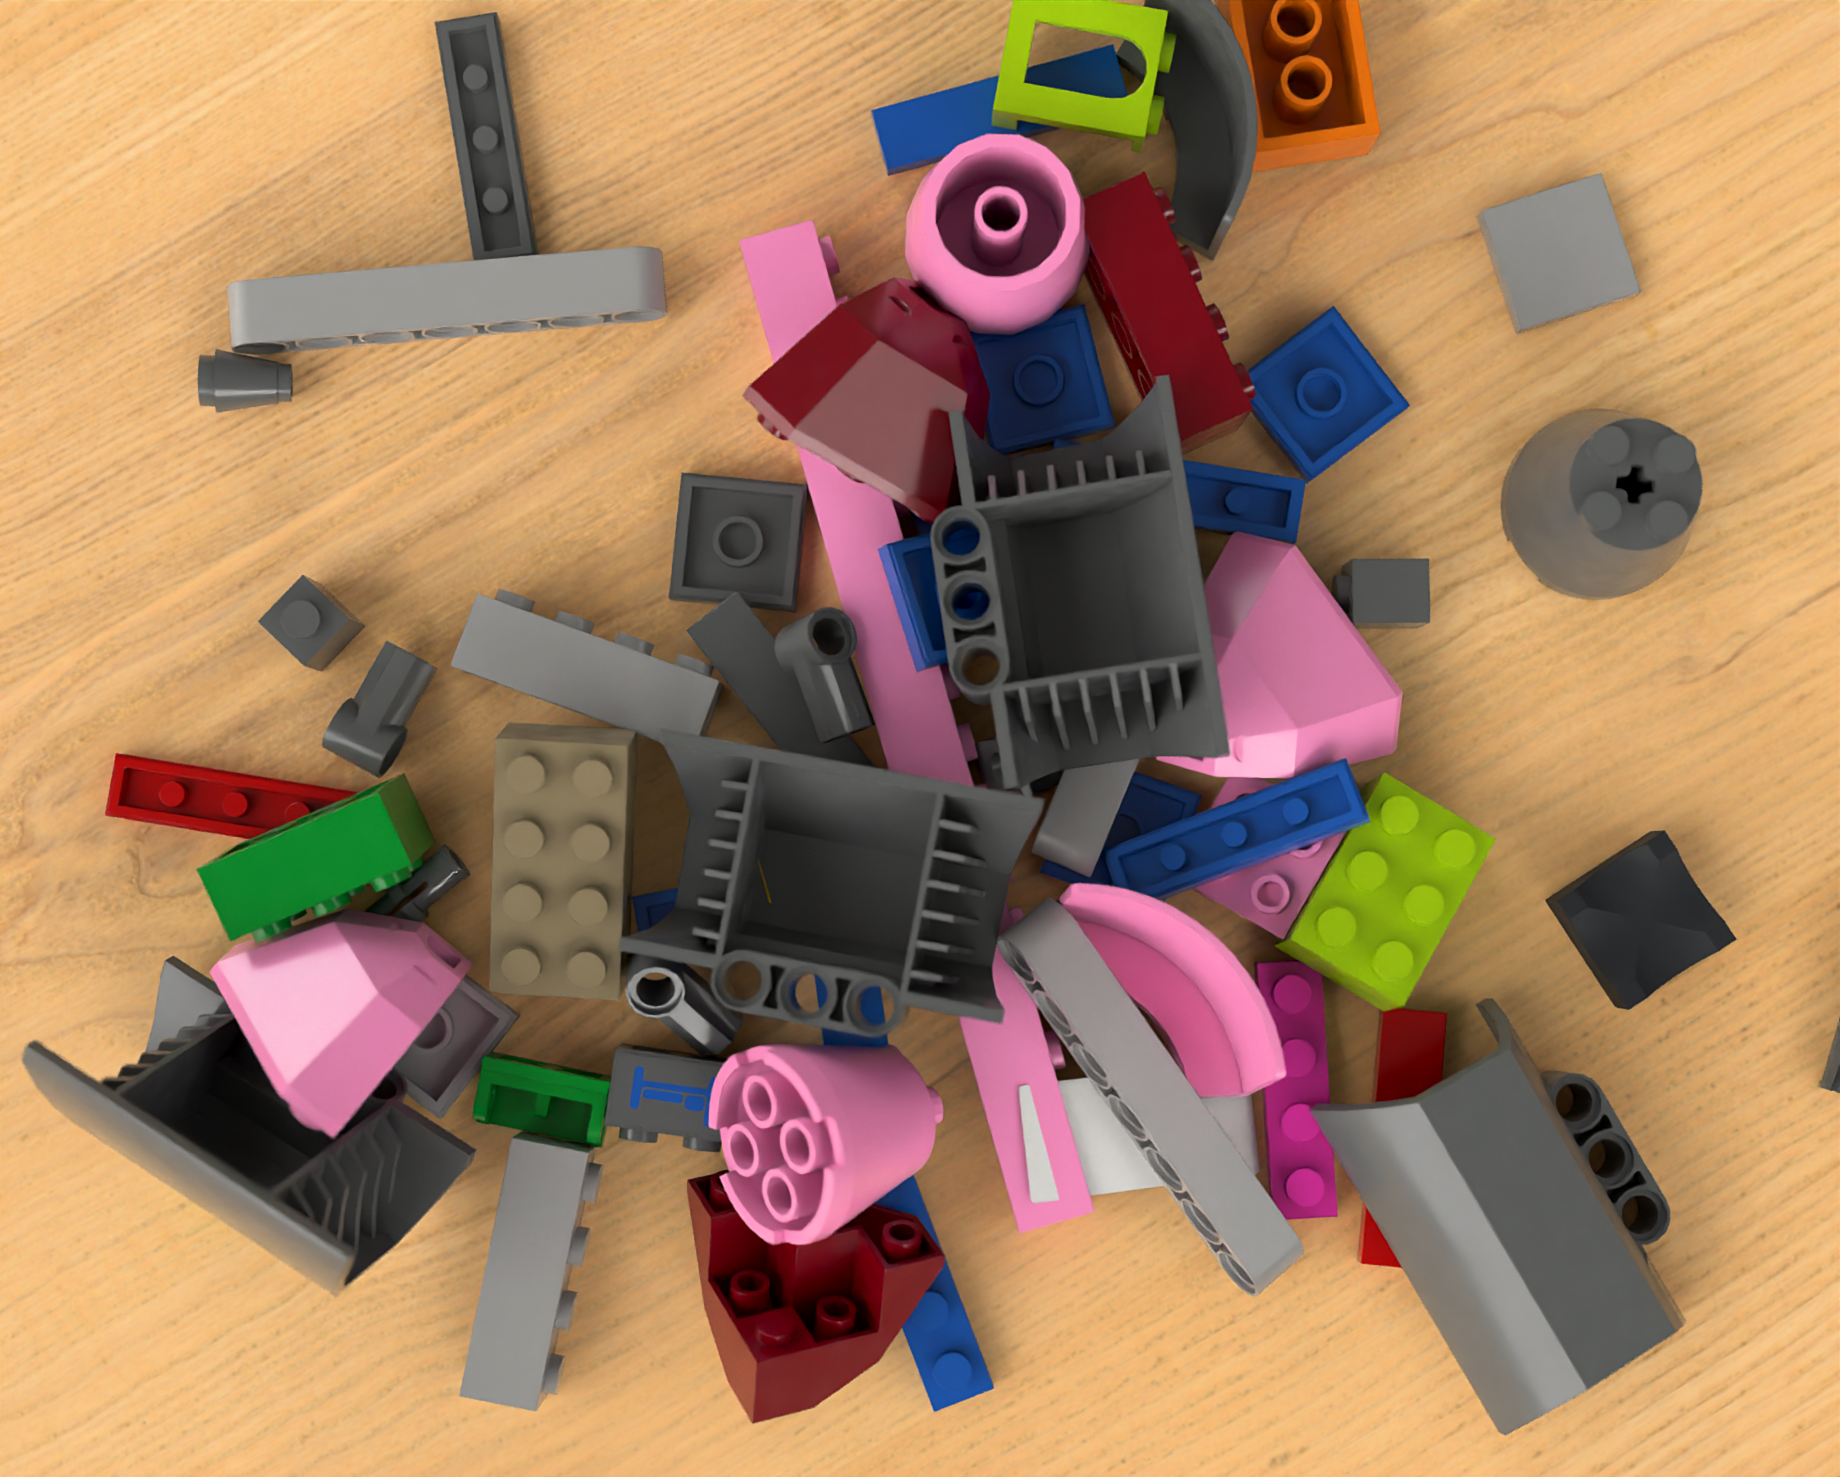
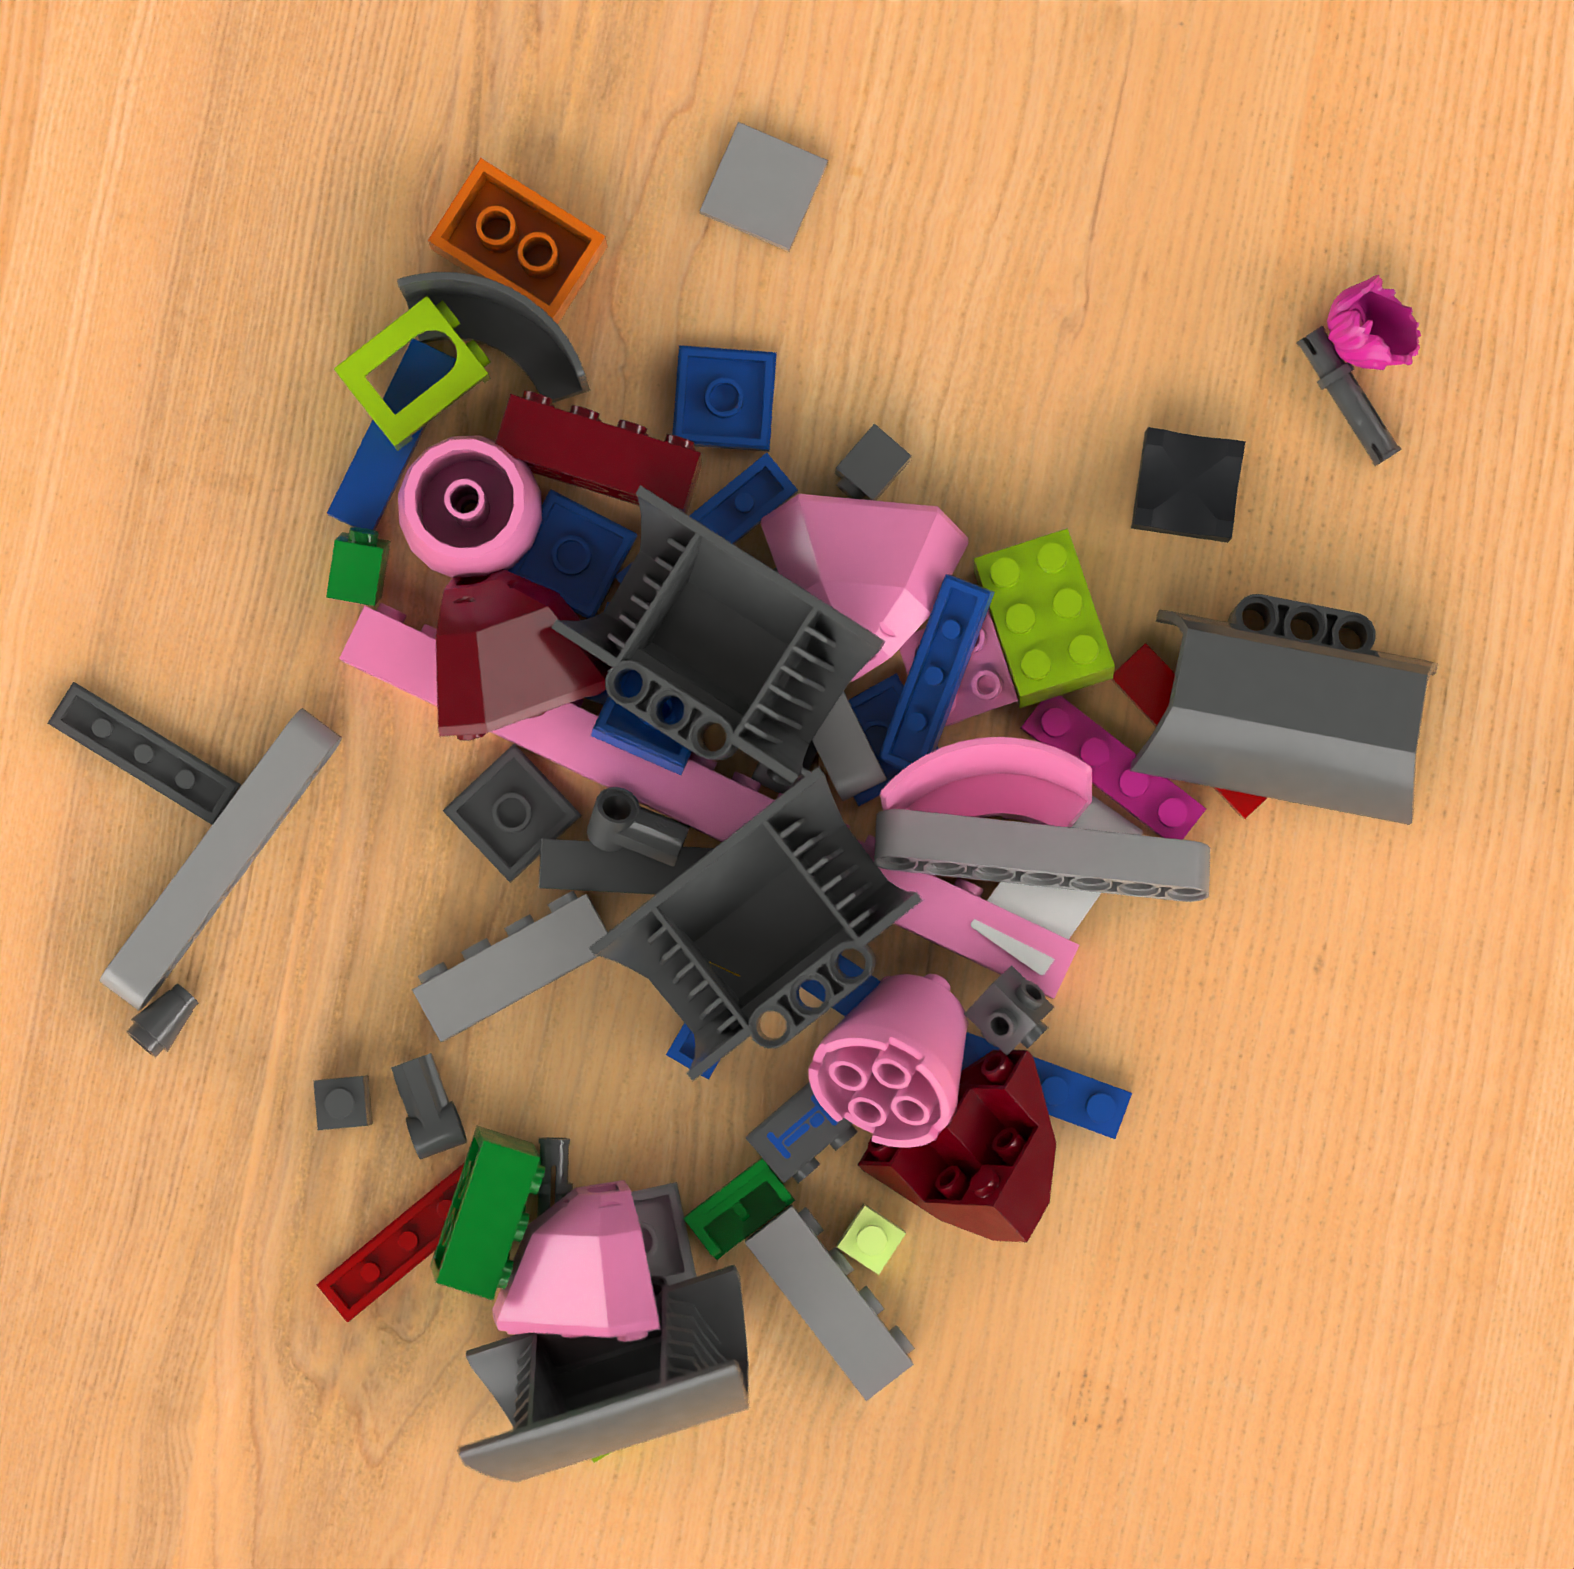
camera: 50 degrees left, 0 degrees up
dark tan brick [489,722,638,1000] -> none
dark grey piece [626,952,744,1057] -> none
dark grey cone [1500,409,1702,600] -> none
none -> green brick [326,527,390,606]
none -> yellowish green brick [836,1203,906,1275]
none -> dark grey brick [964,966,1054,1055]

